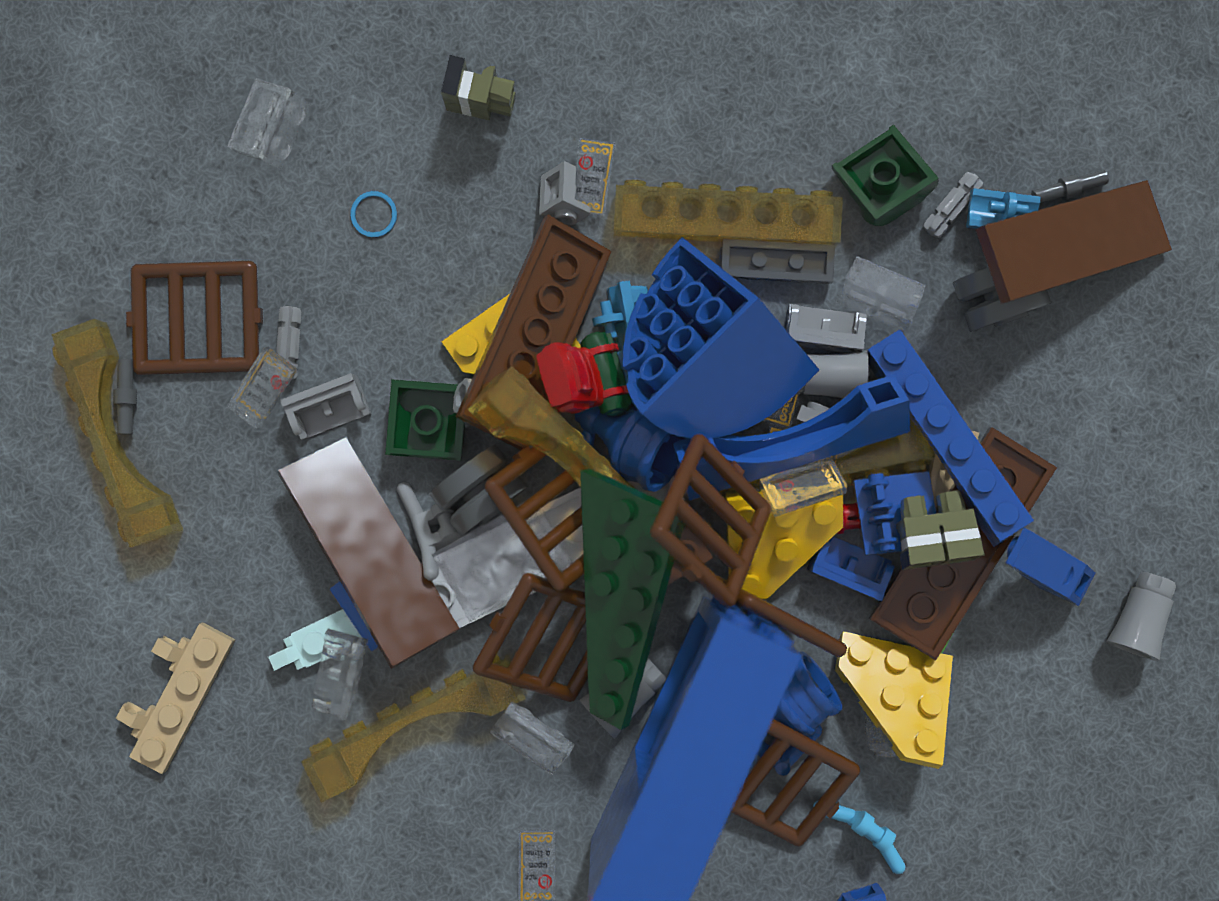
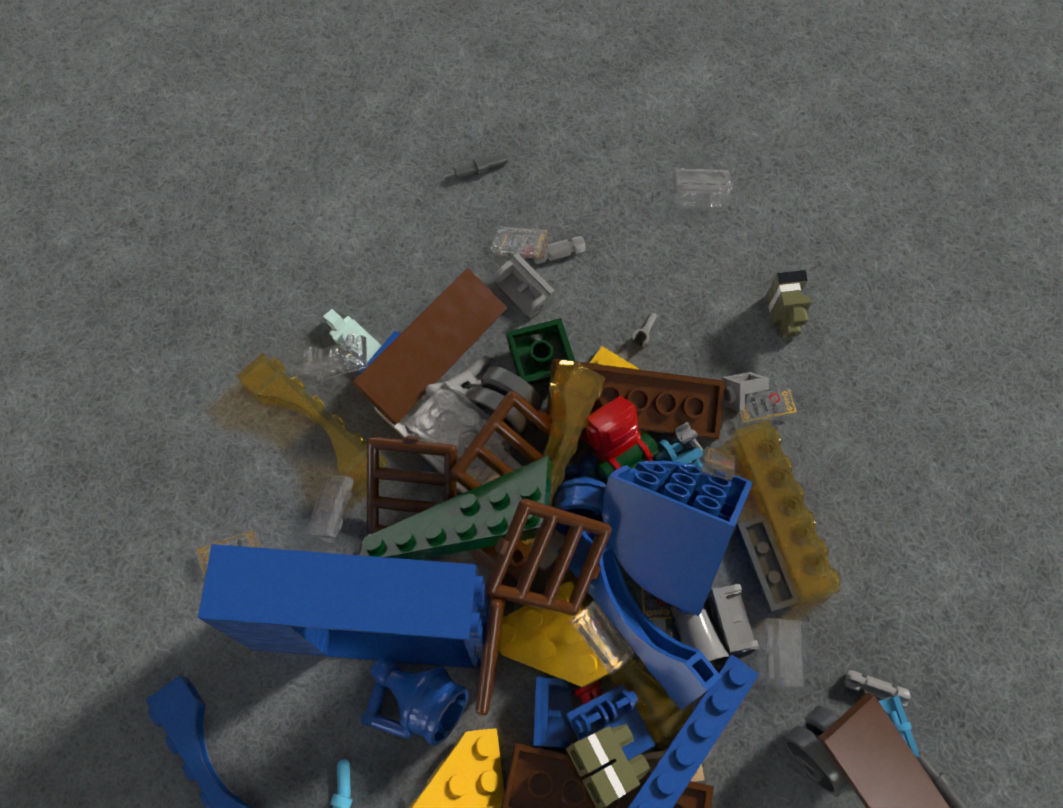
camera: 70 degrees right, 20 degrees down
clear yellow arch [51,319,183,547] -> none
tan hinge [116,623,235,774] -> none
reddish brown bar [126,261,263,375] -> none
dark azure piece [351,191,397,238] -> none
reddish brown bar [730,719,860,847] -> none
dark green slope [832,124,939,226] -> none
none -> light grey hand [632,313,657,348]
none -> light grey hand [674,422,703,451]
none -> clear tile [701,446,735,481]

